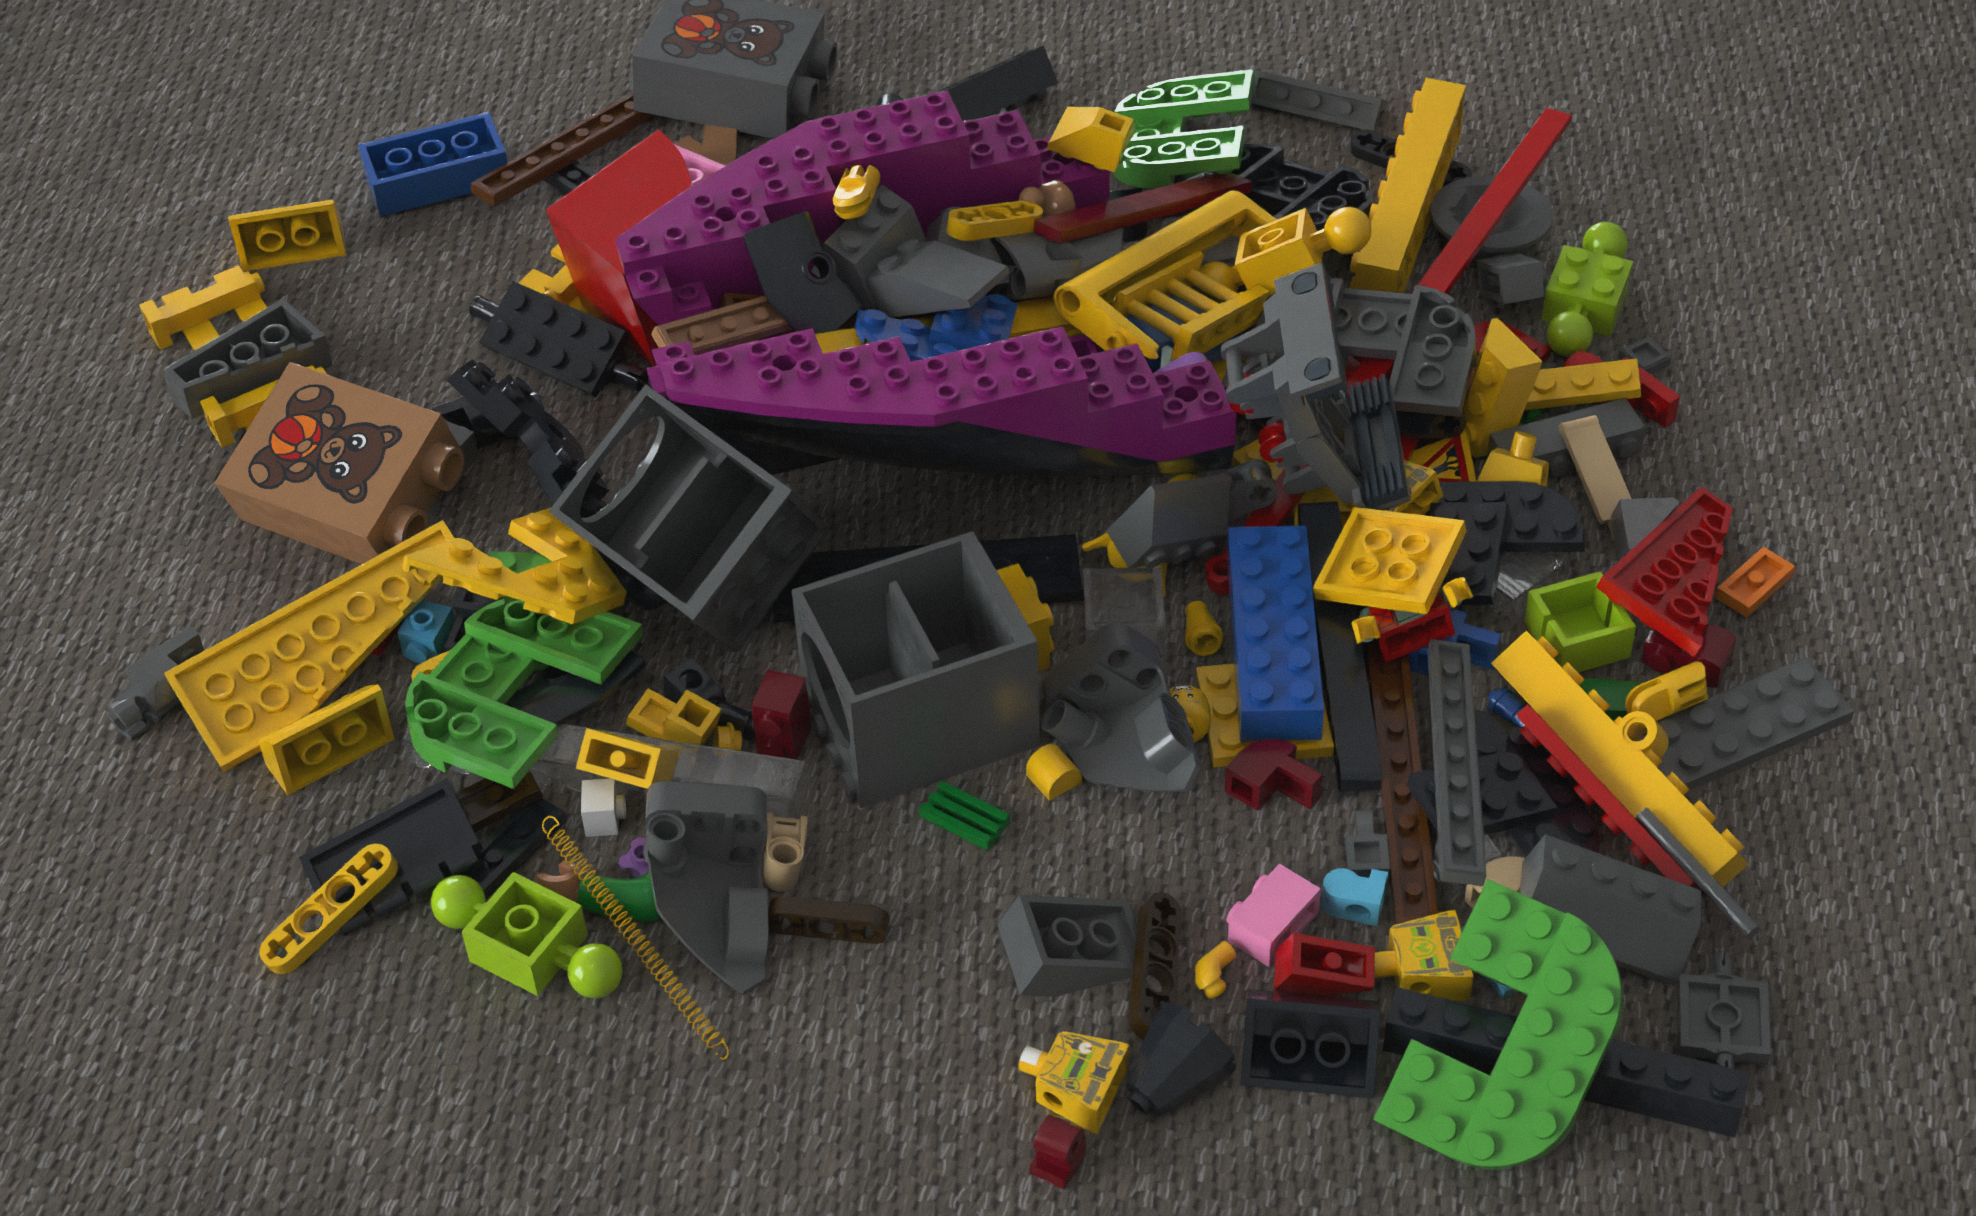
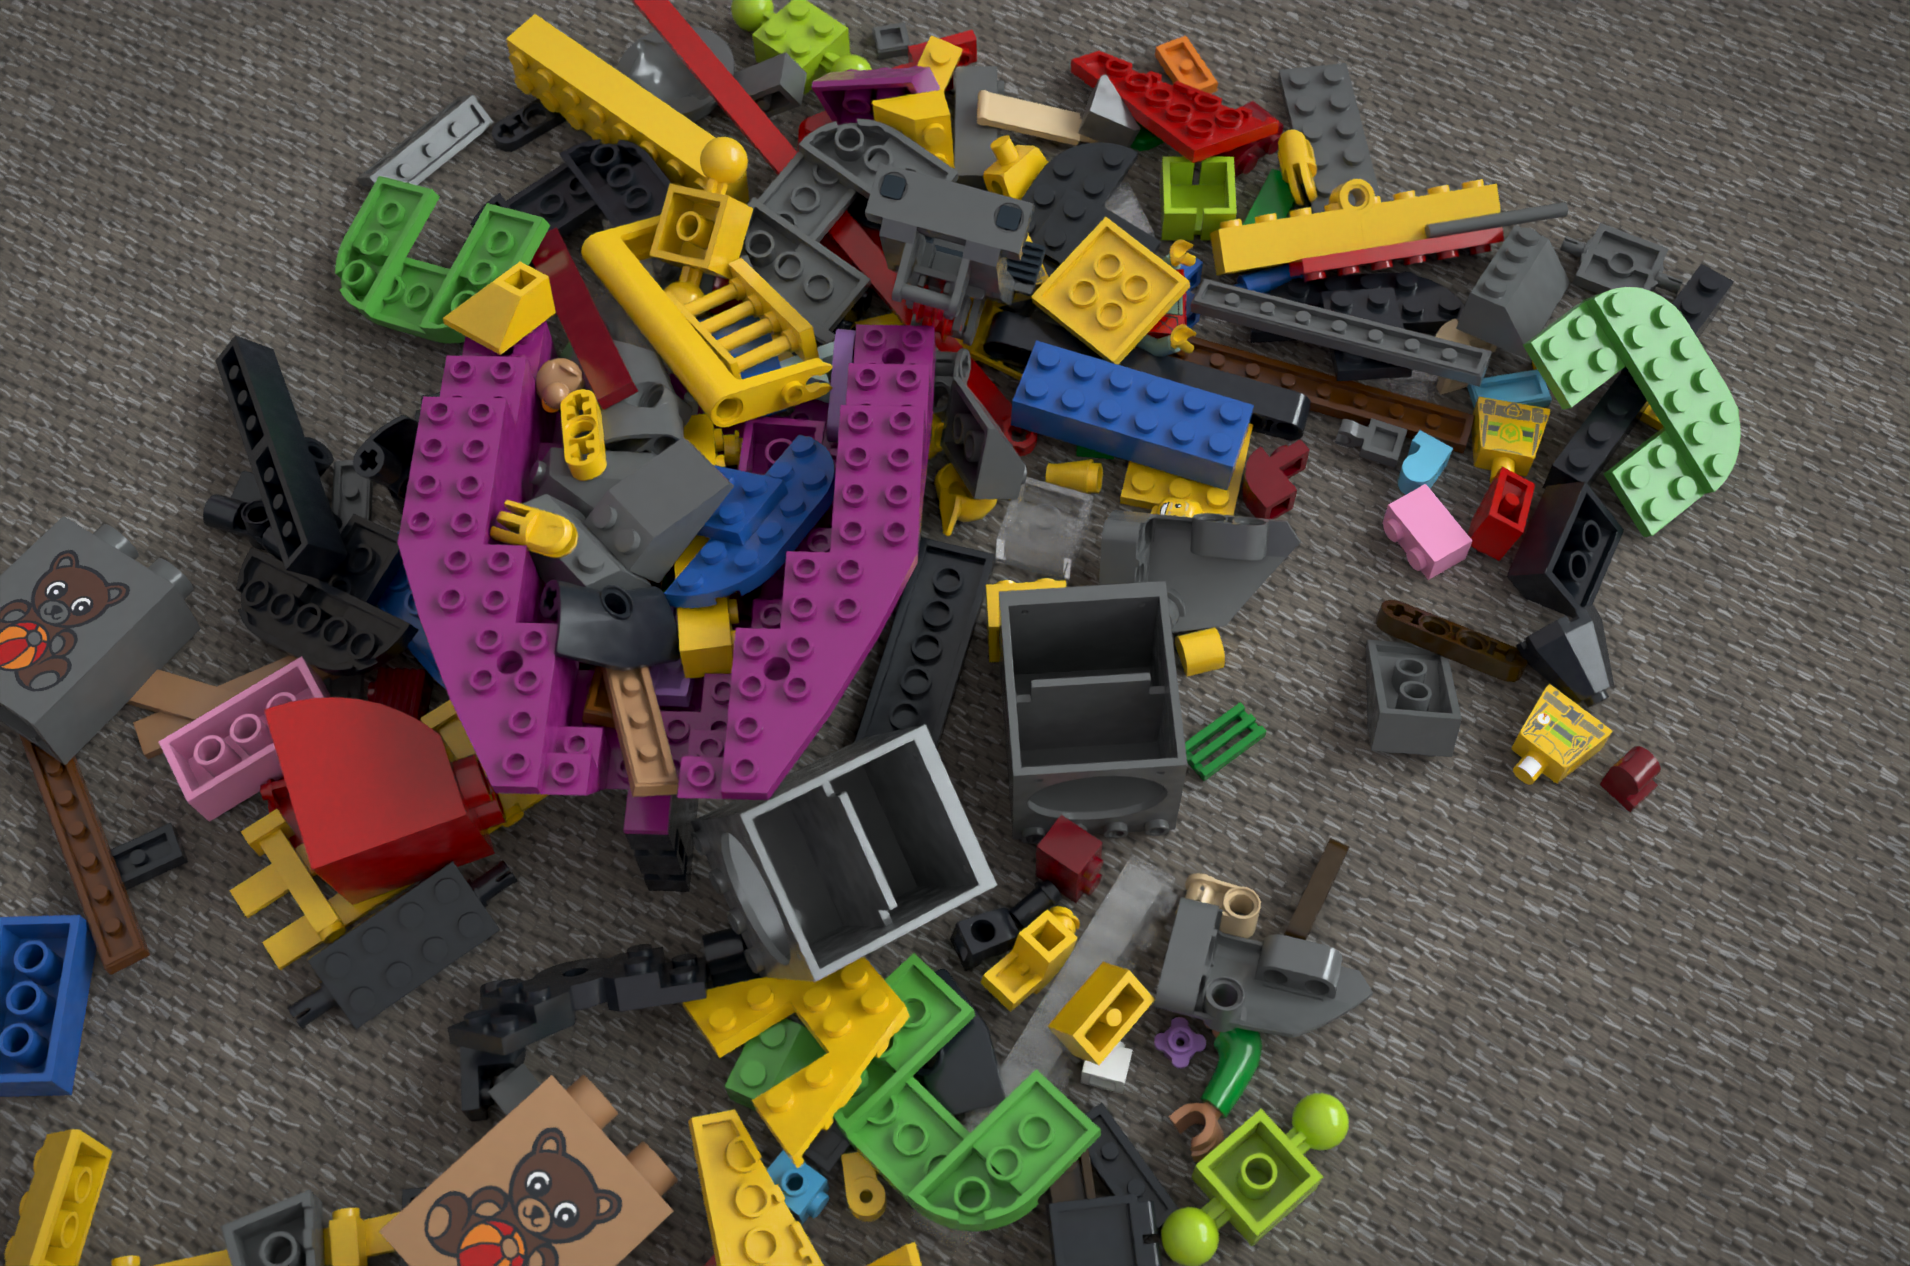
camera: 70 degrees left, 15 degrees up
yellow piece [542,816,729,1060] -> none
yellow arm [1195,941,1236,999] -> none
none -> magenta slope [811,66,940,125]

